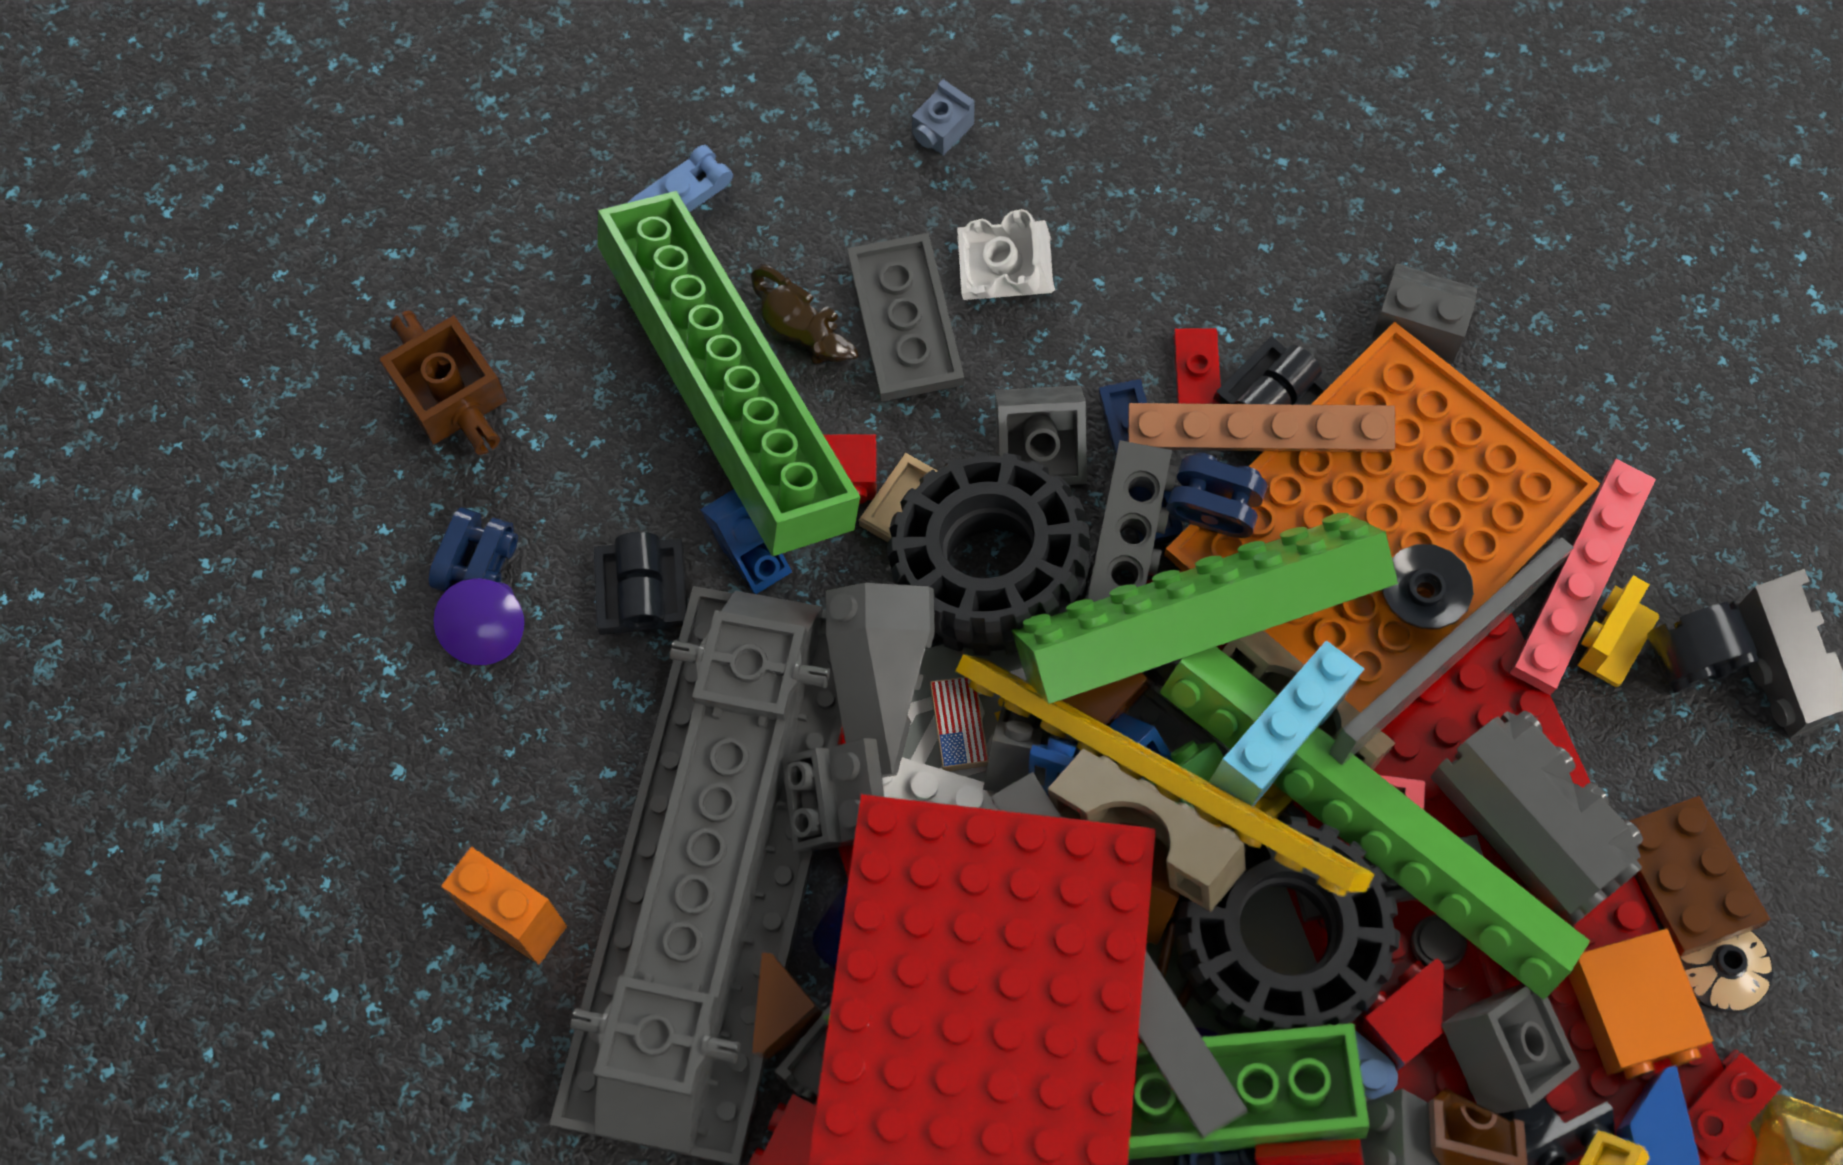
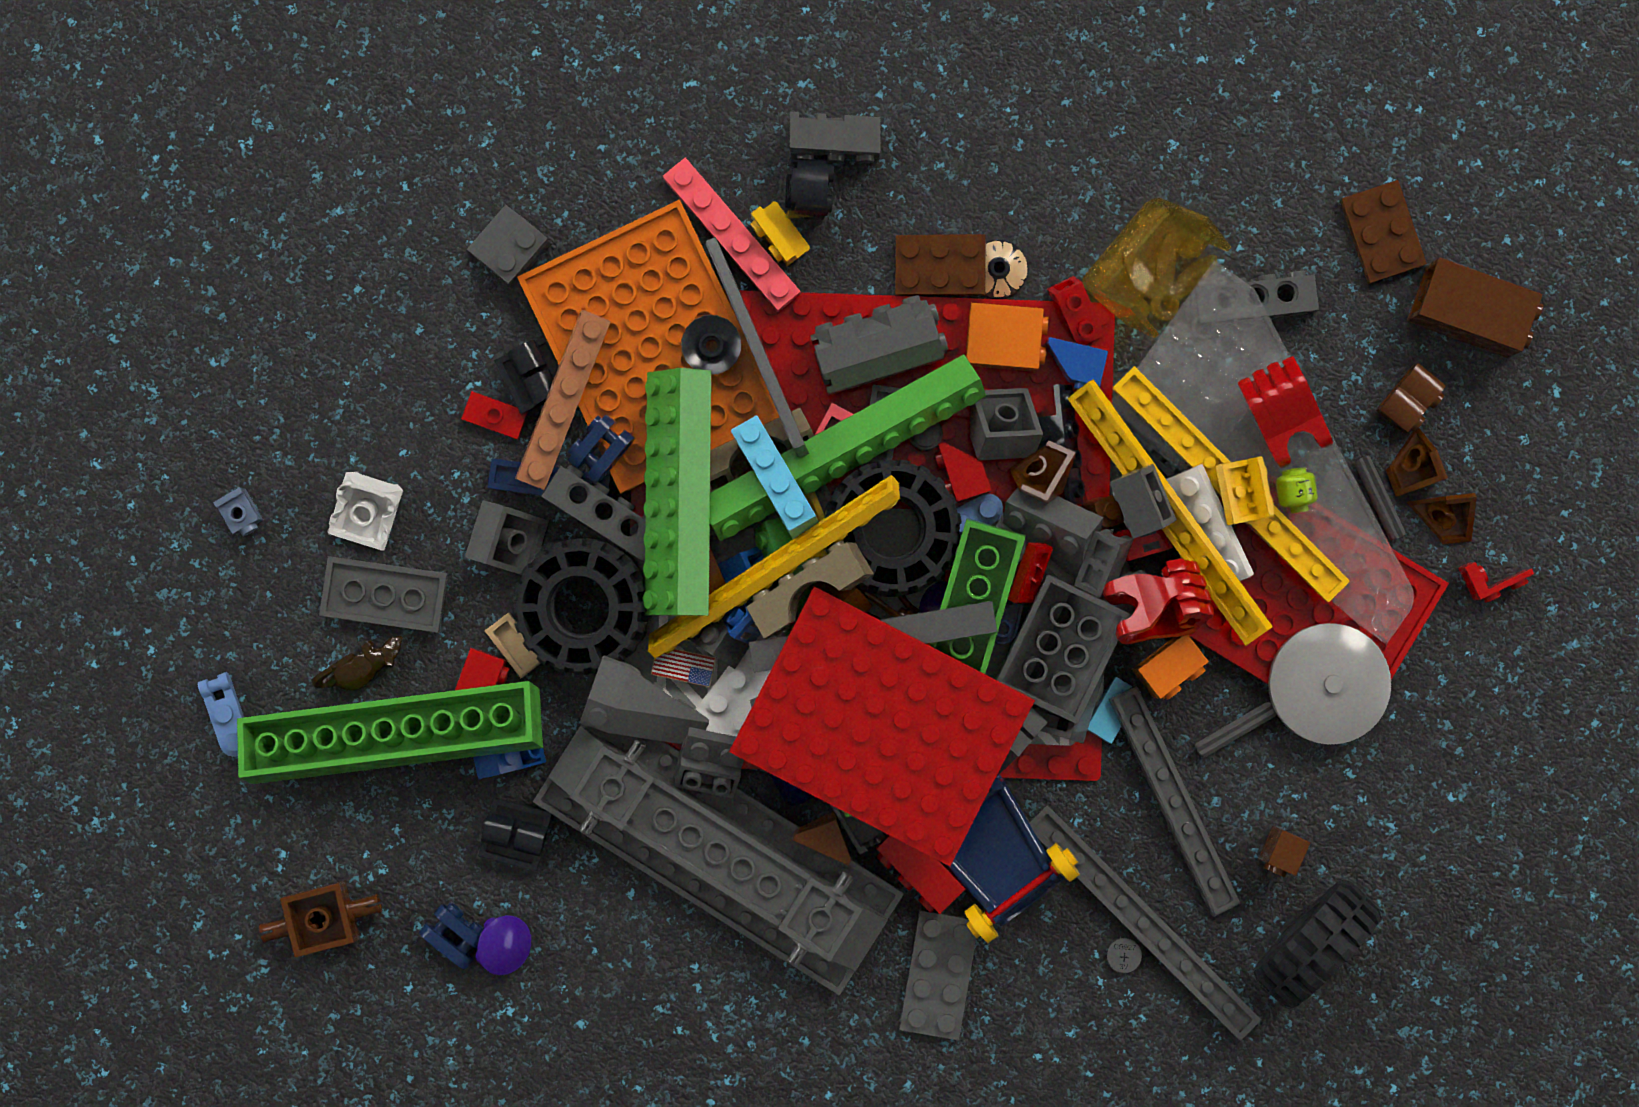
camera: 70 degrees left, 20 degrees up
orange brick [441,847,567,965] -> none

